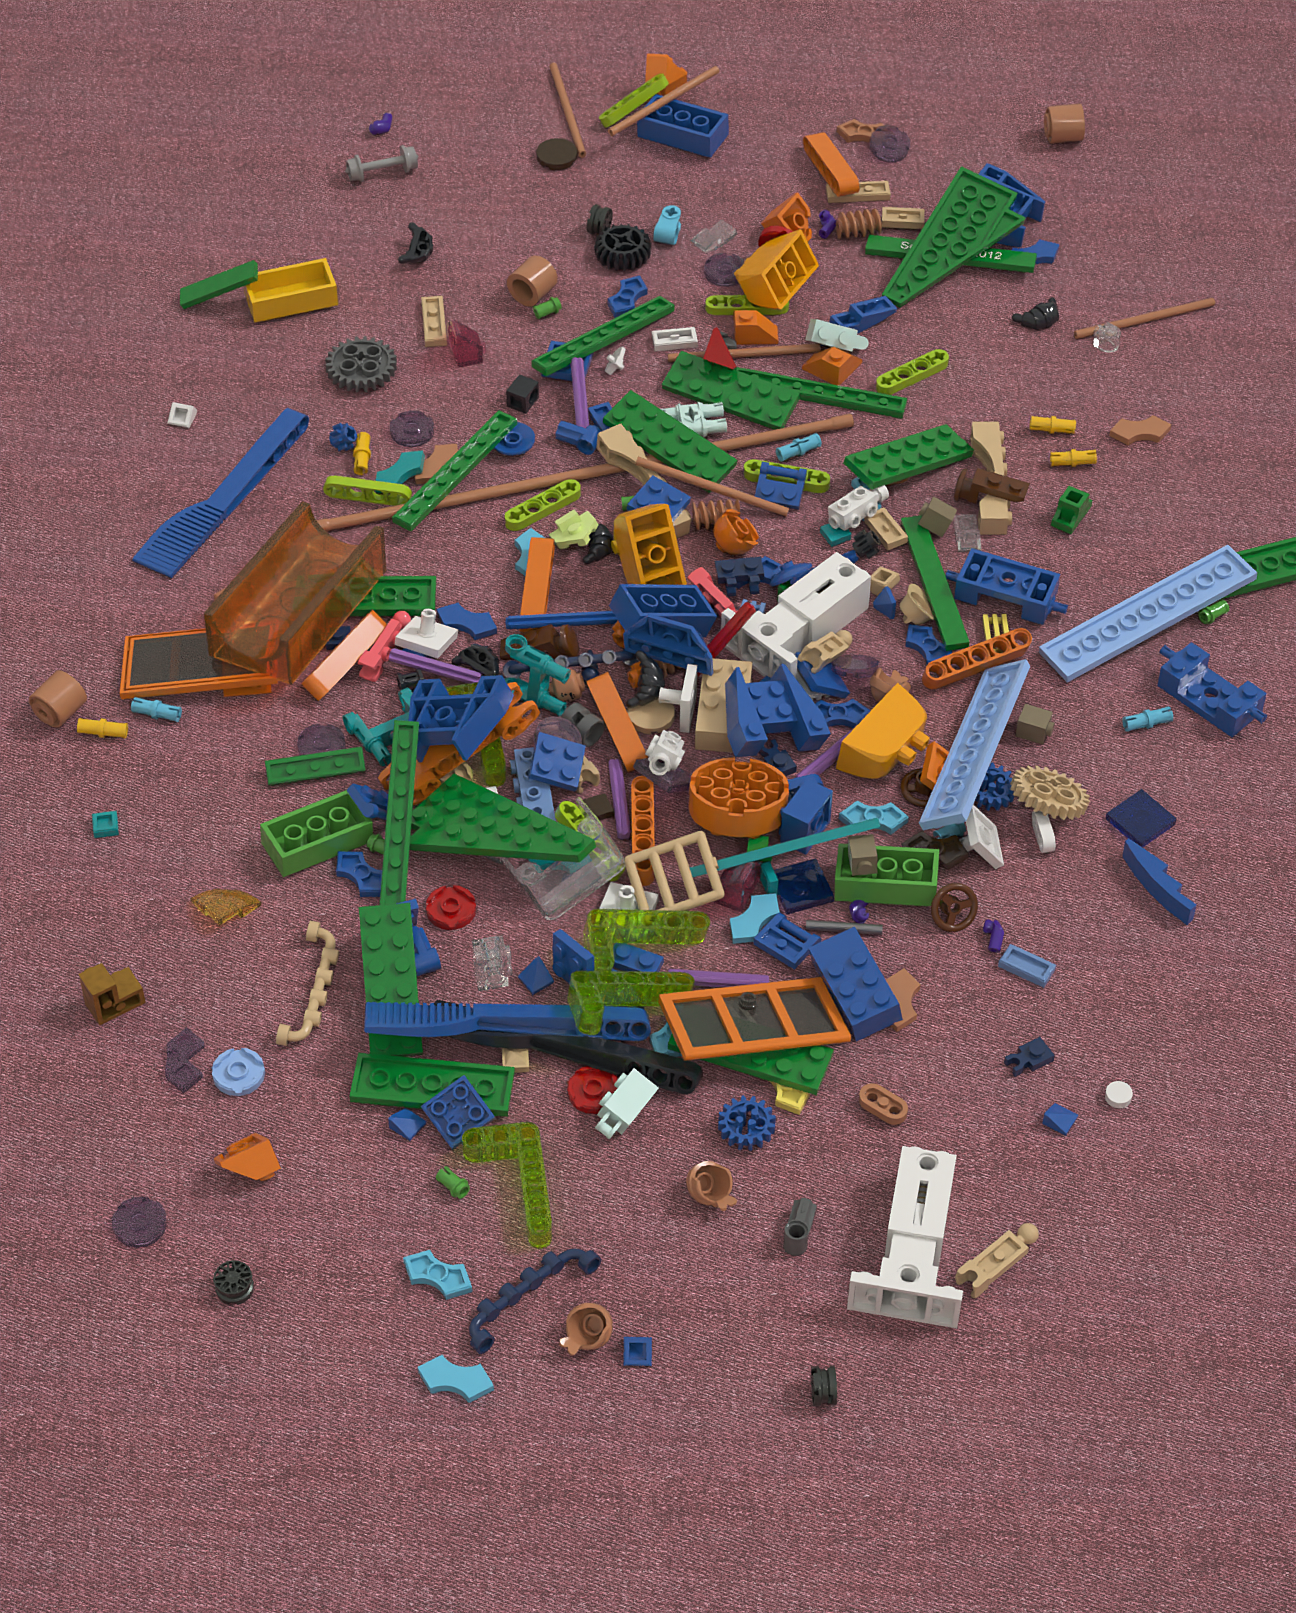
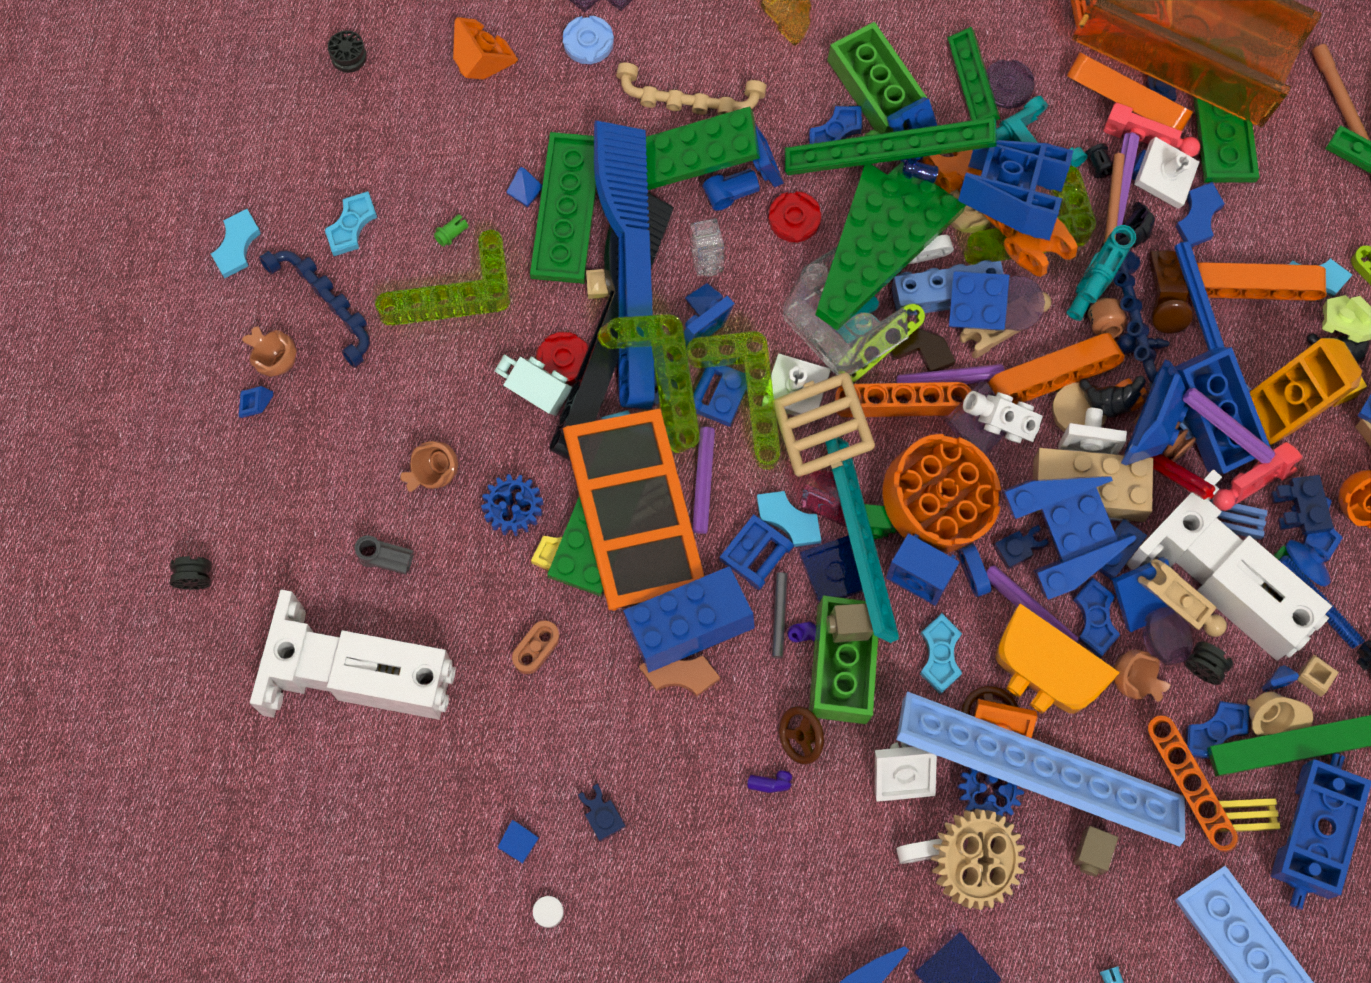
camera: 90 degrees right, 20 degrees up
blue tile [421,1075,496,1150] -> none
dark grey wheel [559,703,605,747] -> none
teal tile [760,862,778,896] -> none
dark brown tile [901,831,970,870] -> none
tan plate [955,1223,1039,1298] -> none
medium blue tile [998,944,1056,988] -> none
none -> clear blue pin [902,158,938,183]
none -> nougat piece [1104,153,1125,243]
none -> medium lavender axle [1183,388,1275,463]
none -> pearl dark grey wheel [1185,641,1233,685]

